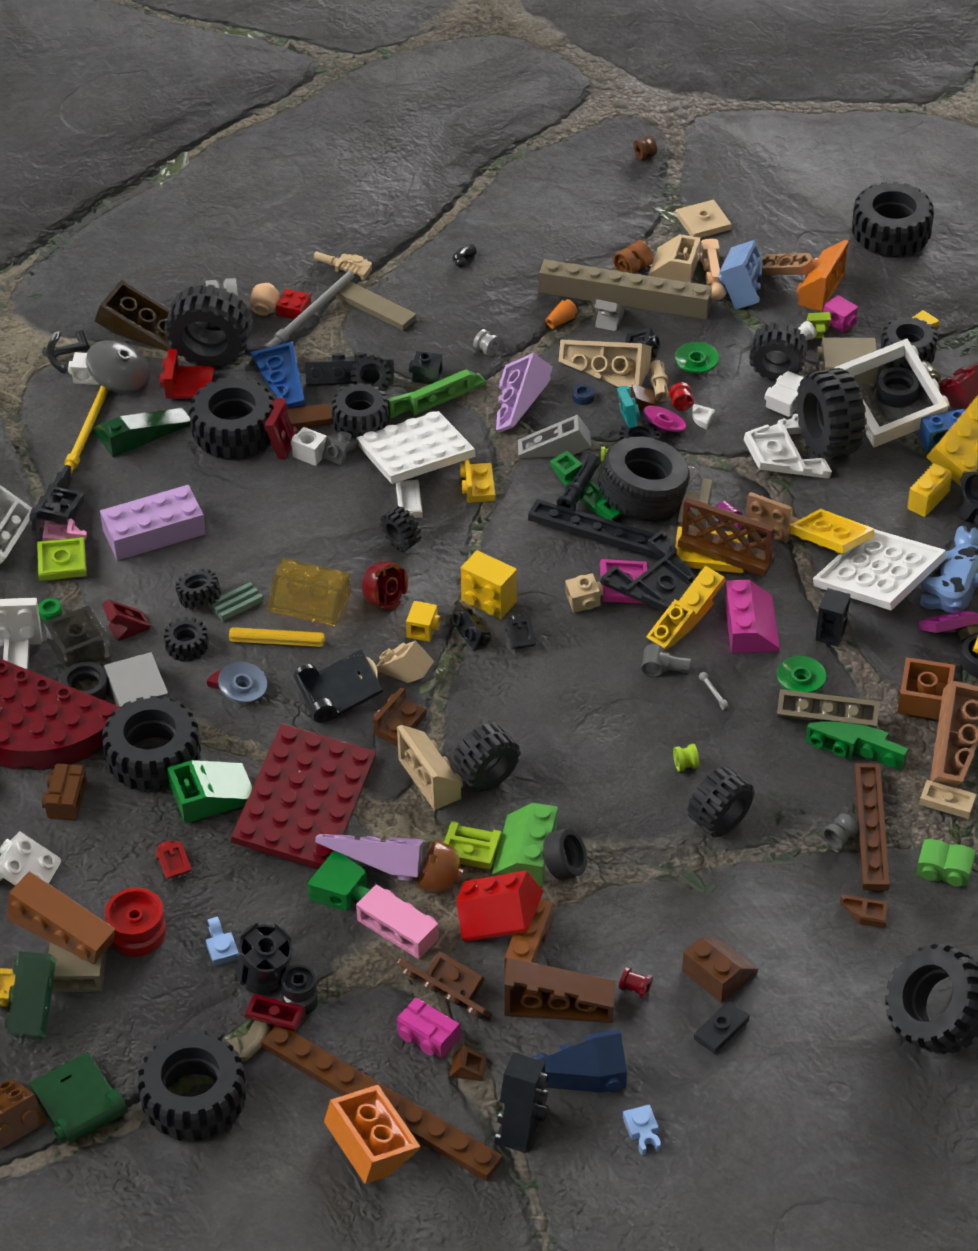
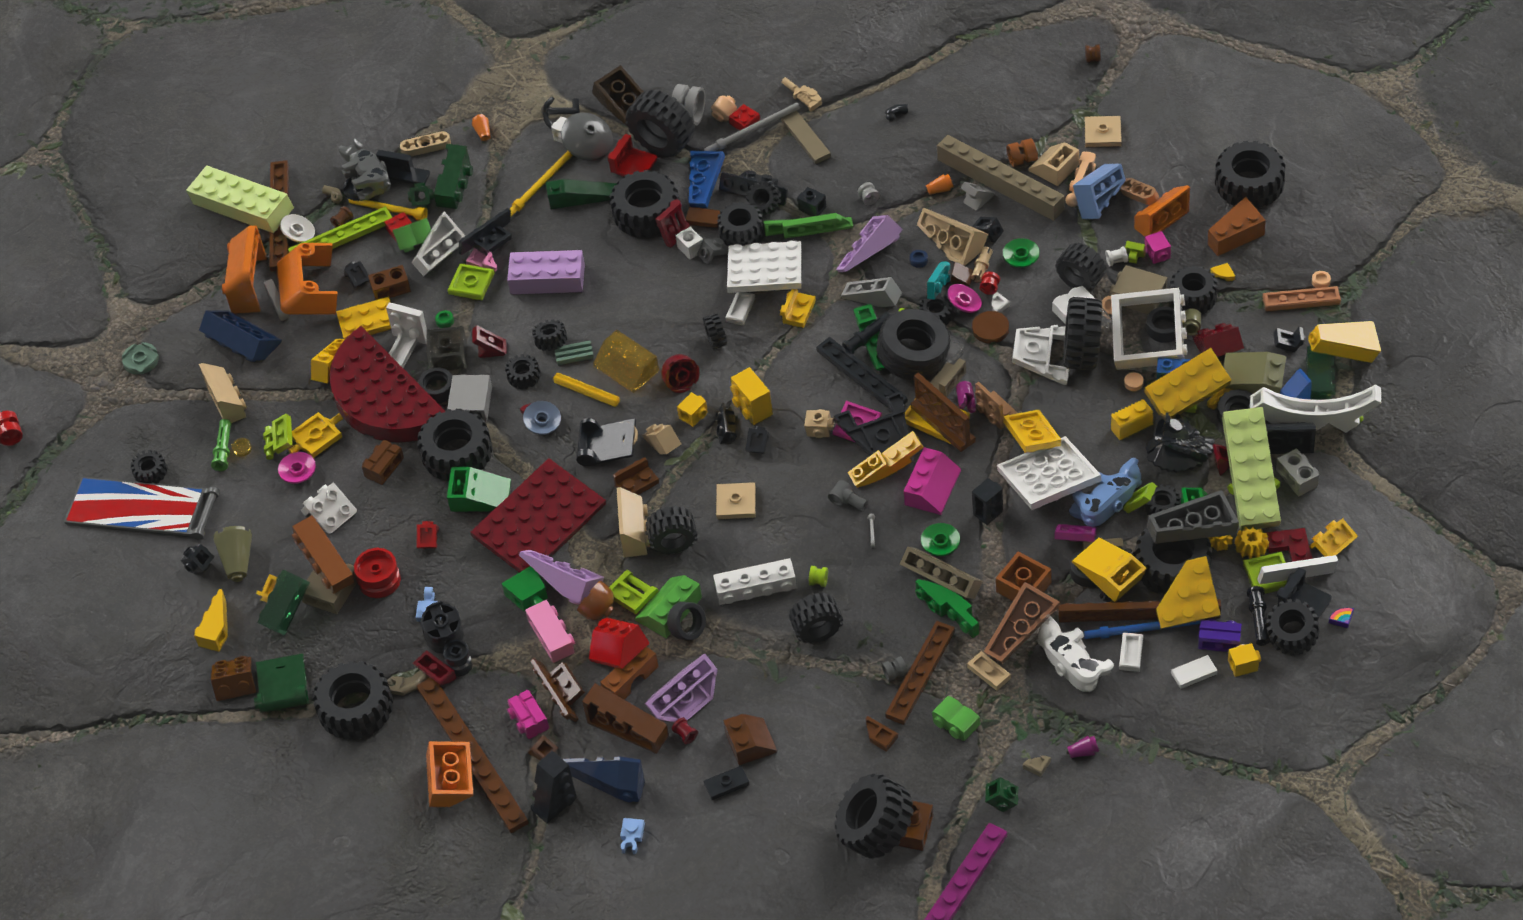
camera: 30 degrees right, 5 degrees up
none -> lavender wedge [645,654,717,723]
none -> white brick [713,558,797,605]
none -> tan plate [716,482,756,519]
none -> reddish brown tile [972,311,1009,343]
none -> light nougat tile [1124,372,1144,391]
none -> dark orange wedge [1208,197,1266,256]

